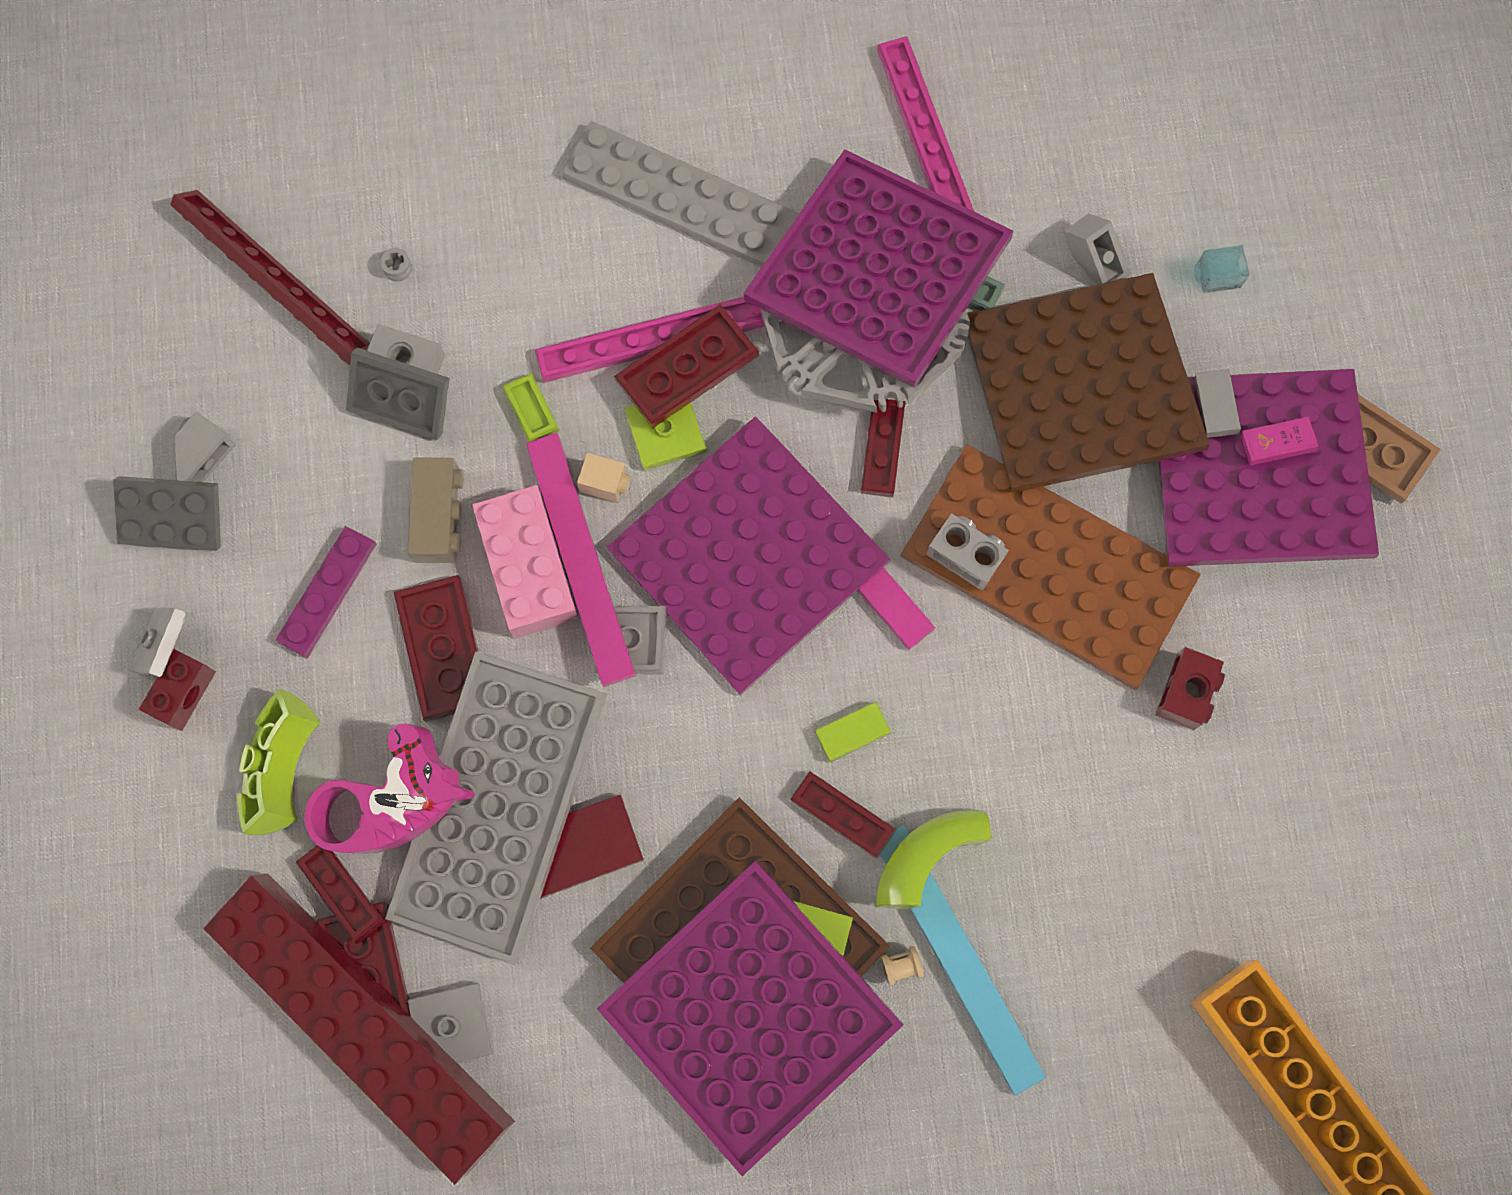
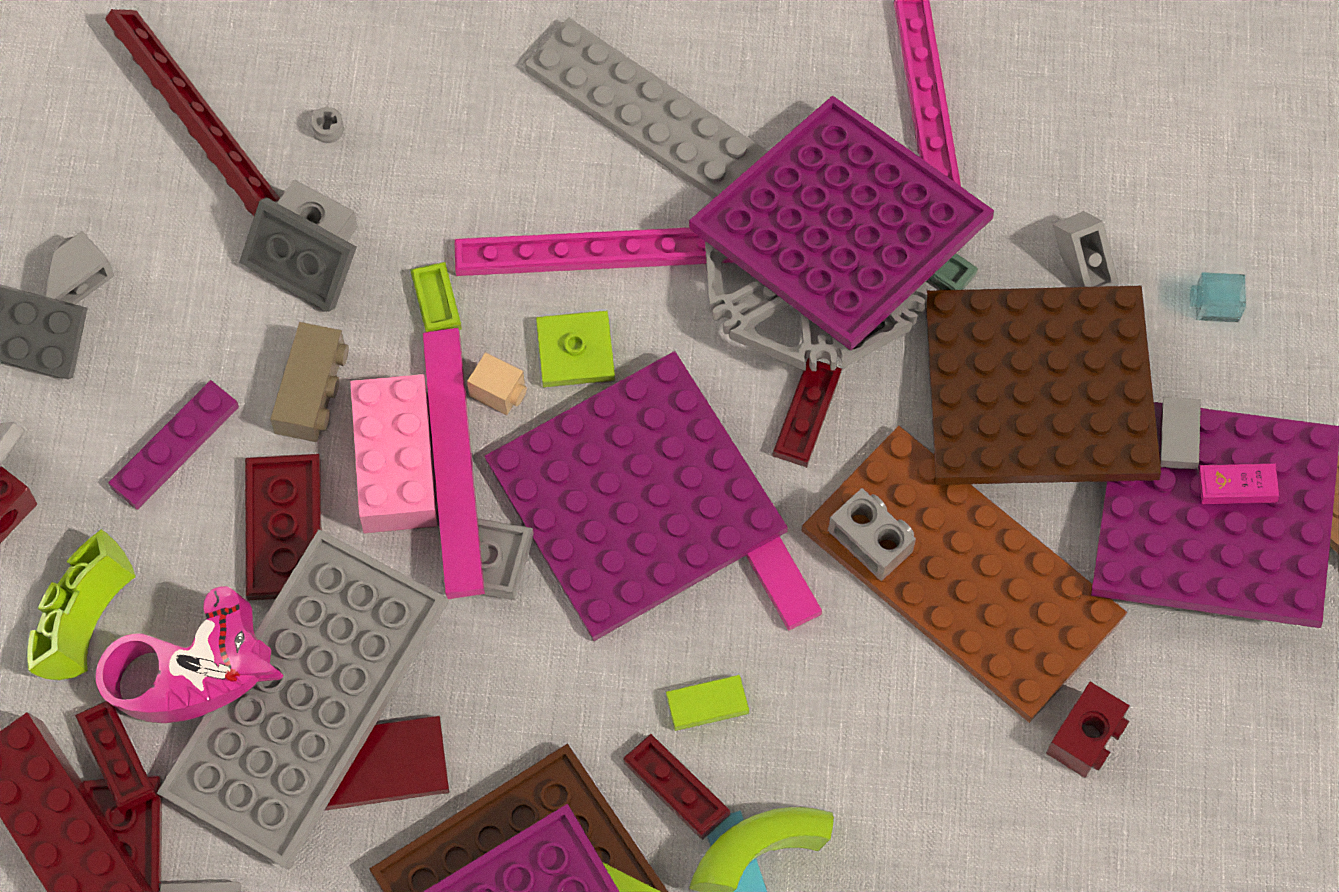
camera: 10 degrees right, 10 degrees down
dark red tile [614,304,759,429] -> none

